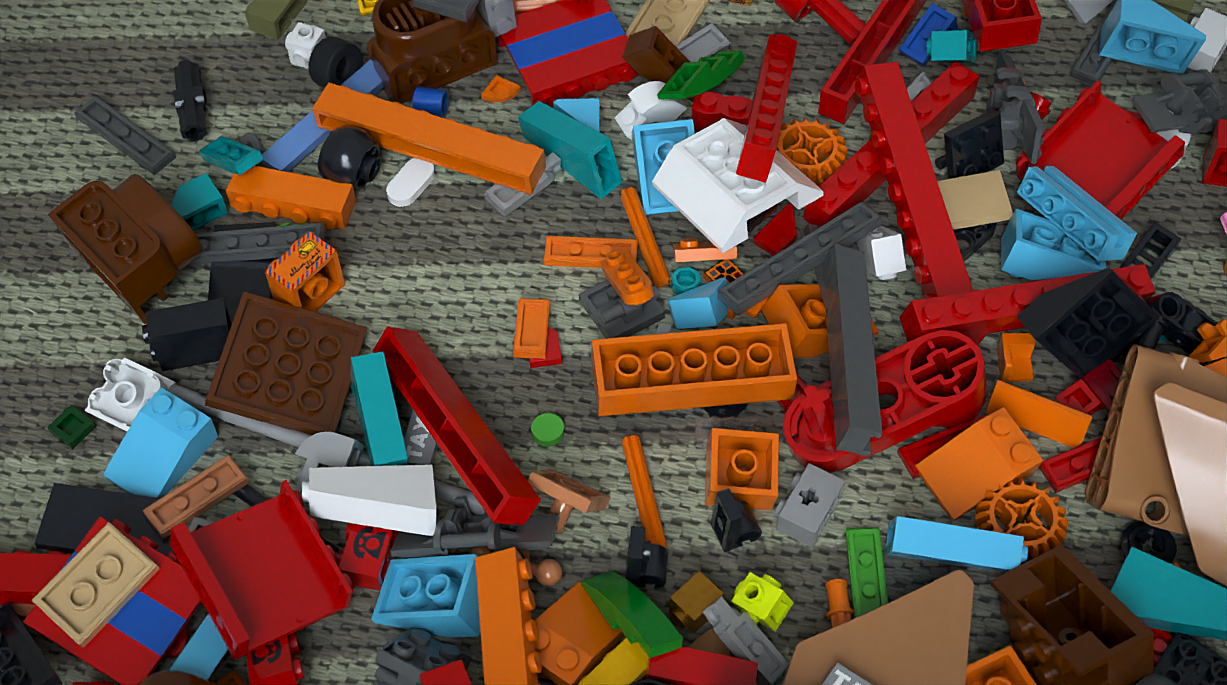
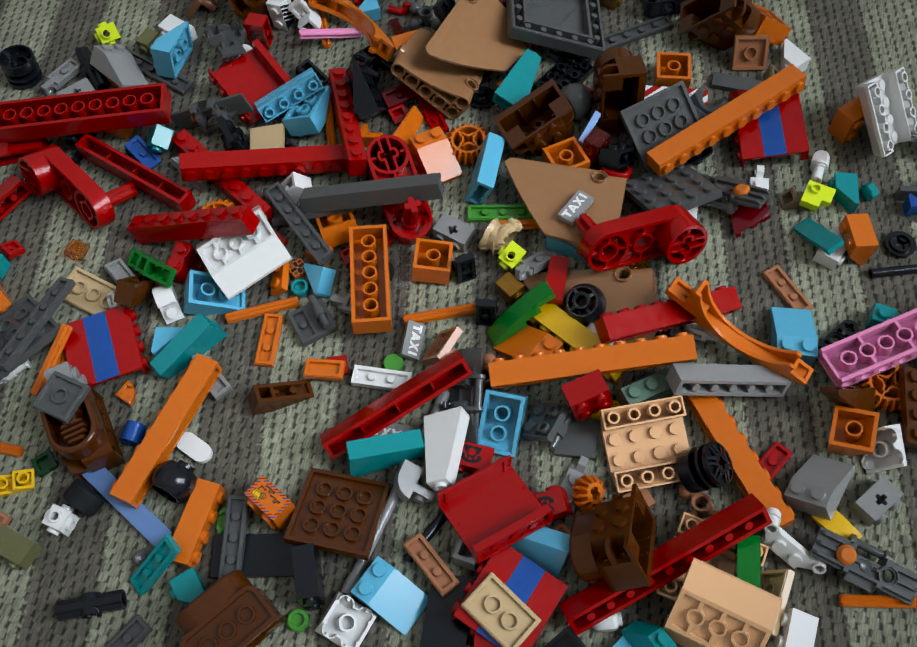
camera: 85 degrees left, 5 degrees up
orange plate [601,250,654,305] -> none
none -> reddish brown slope [247,379,314,414]
none -> bright green tile [287,609,310,632]
none -> white plate [351,365,413,391]
none -> light grey tile [399,320,426,362]
none -> tan piece [478,218,523,256]

